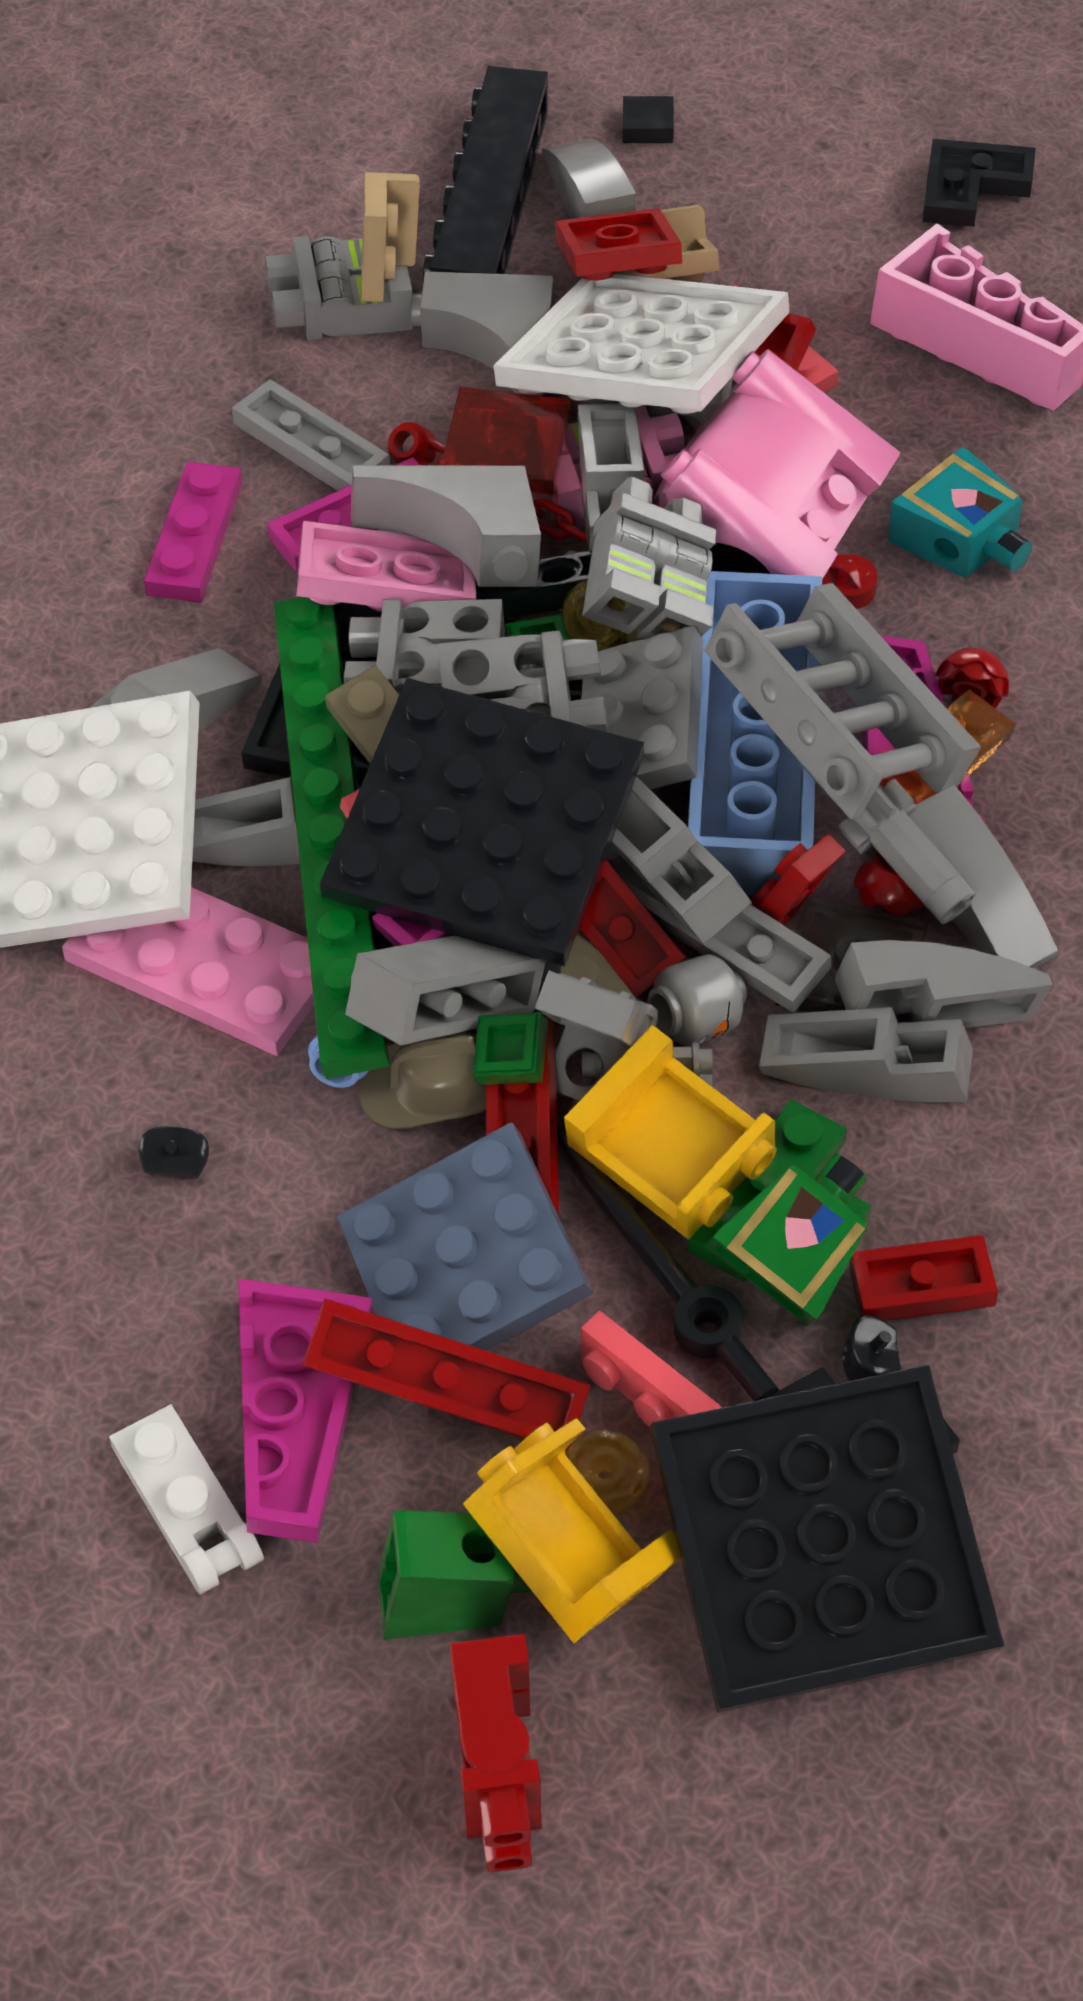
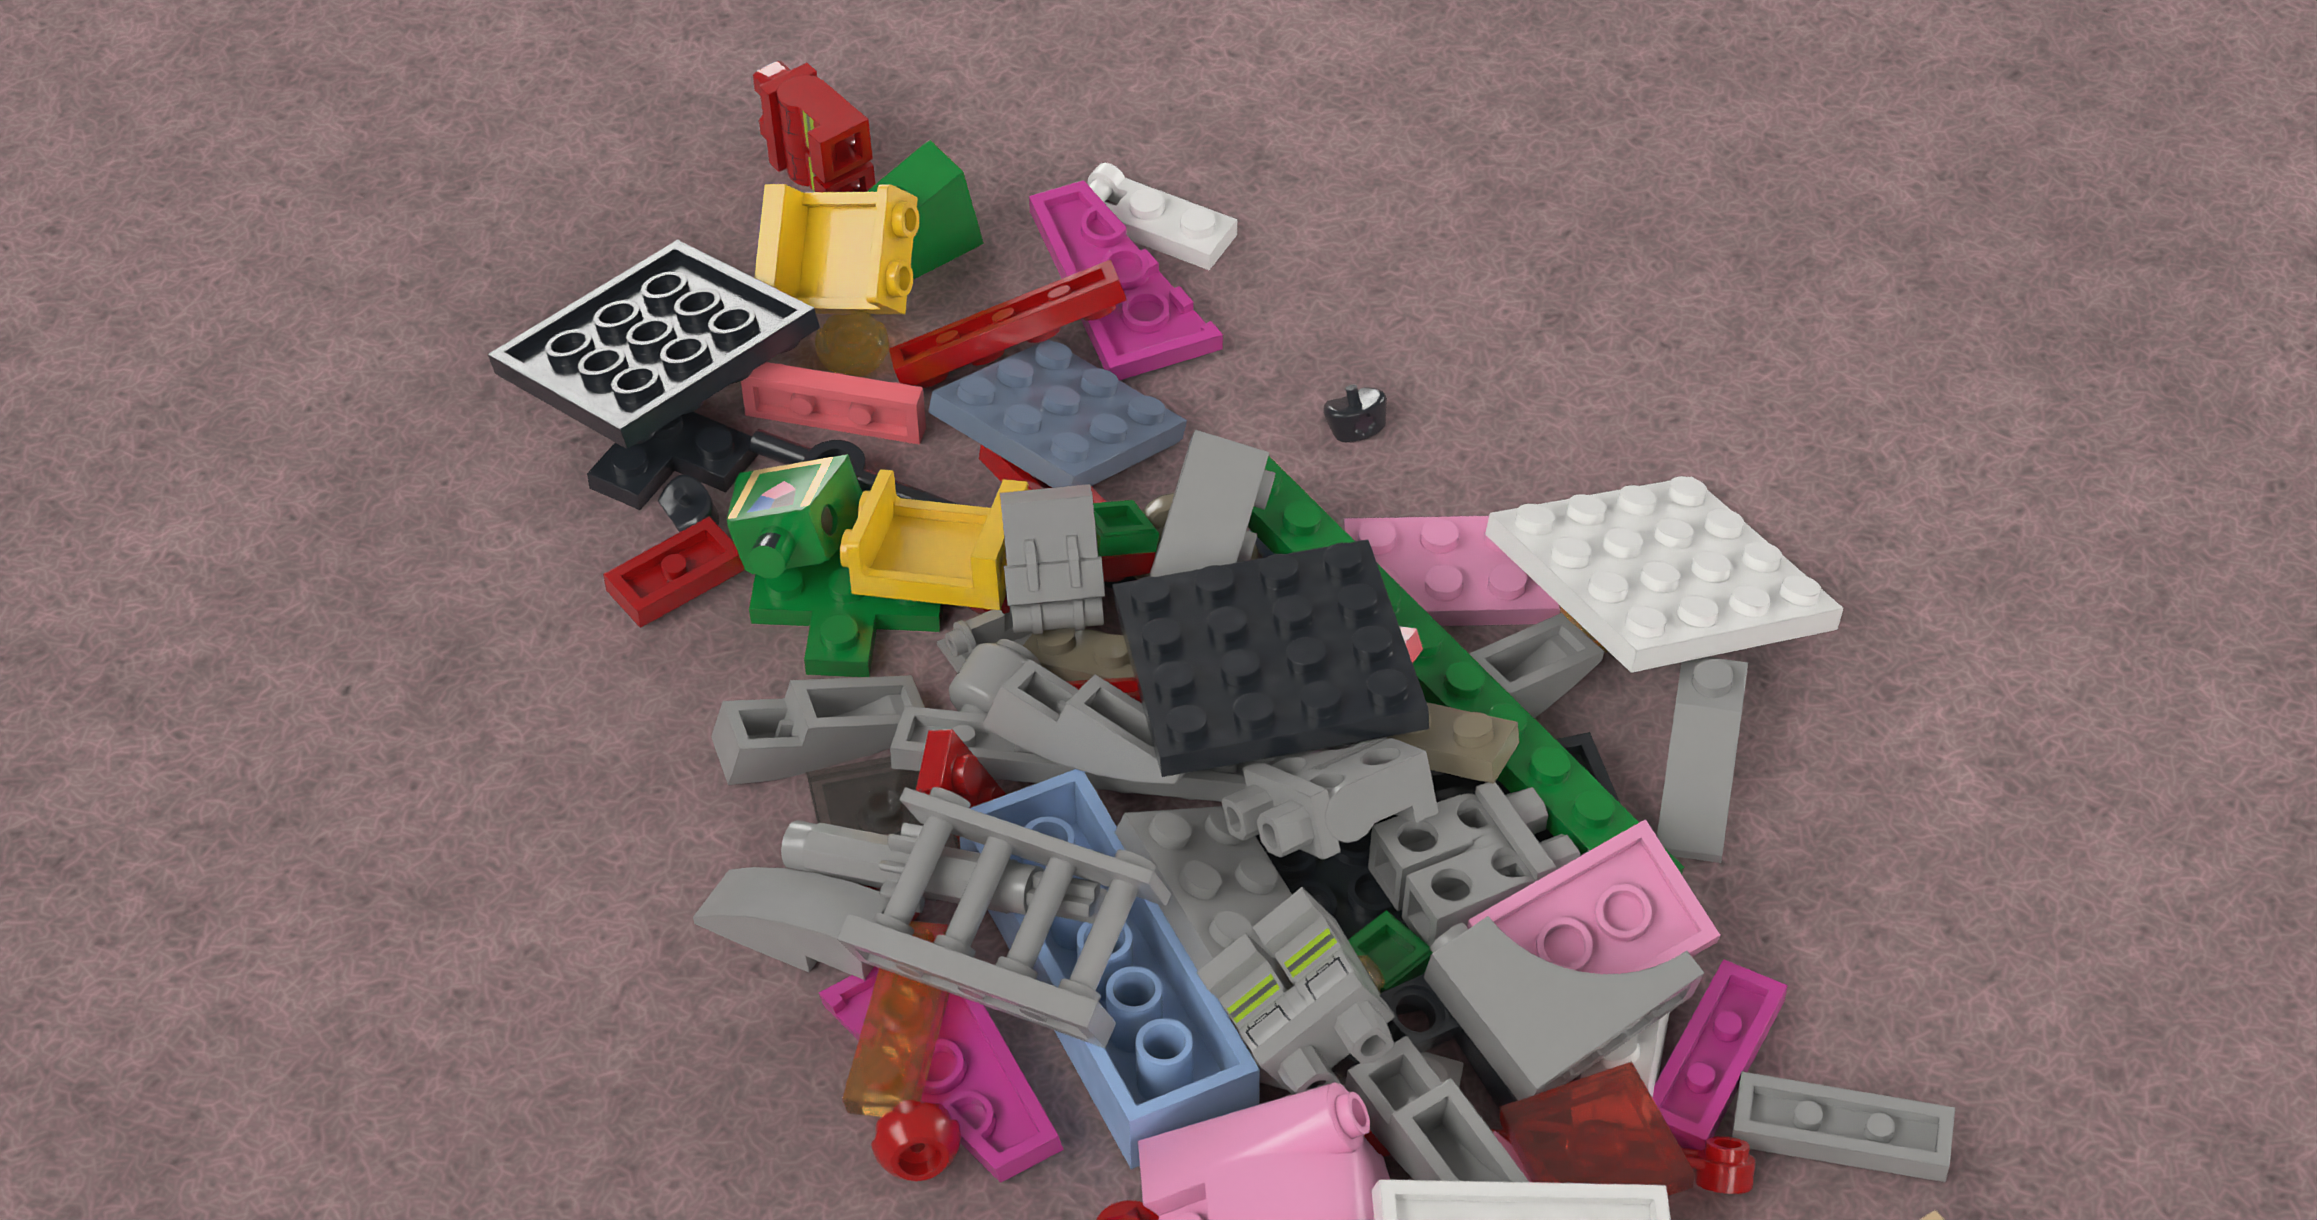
camera: 150 degrees right, 5 degrees down
dark pink plate [144,461,243,603] -> none
light grey slope [835,940,1053,1028] -> none

